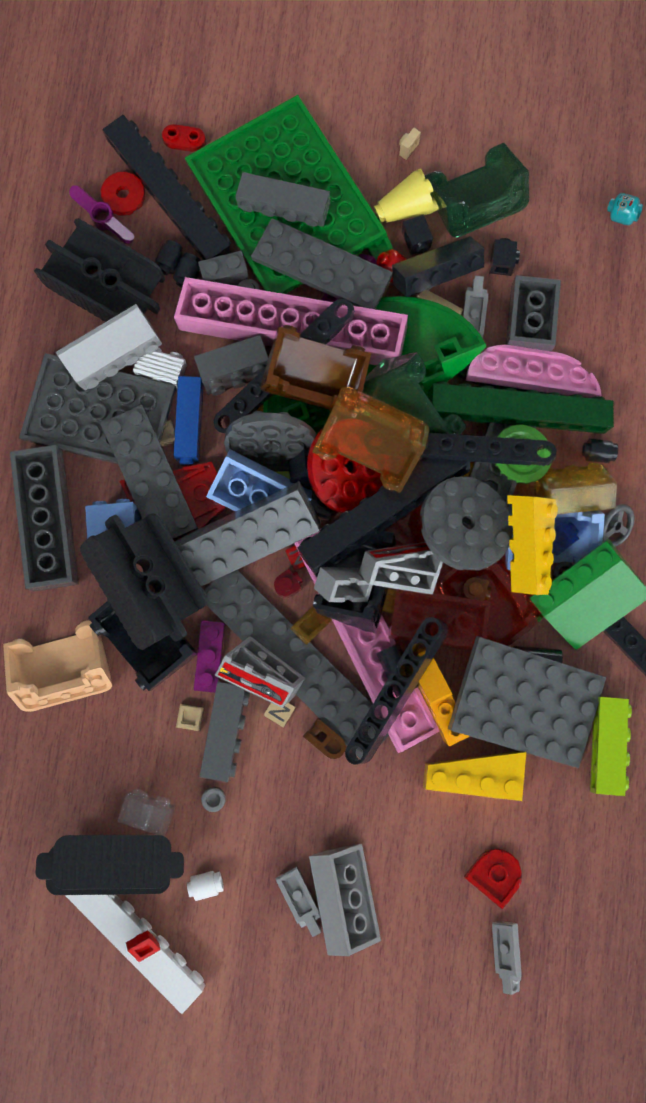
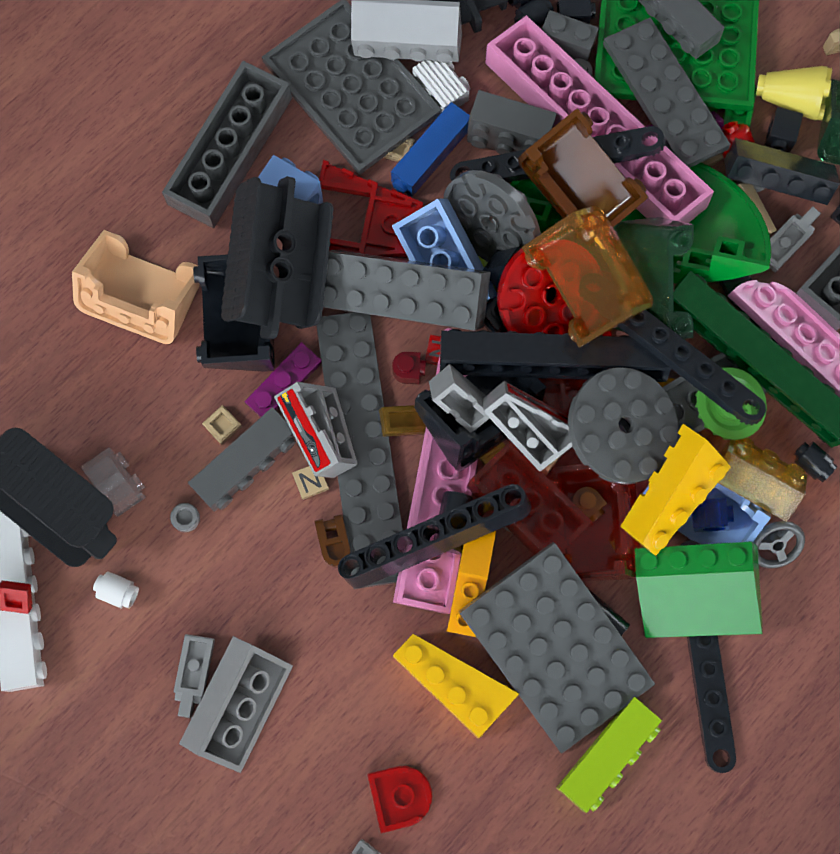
camera: 35 degrees right, 5 degrees down
dark grey plate [100,405,198,540] -> none

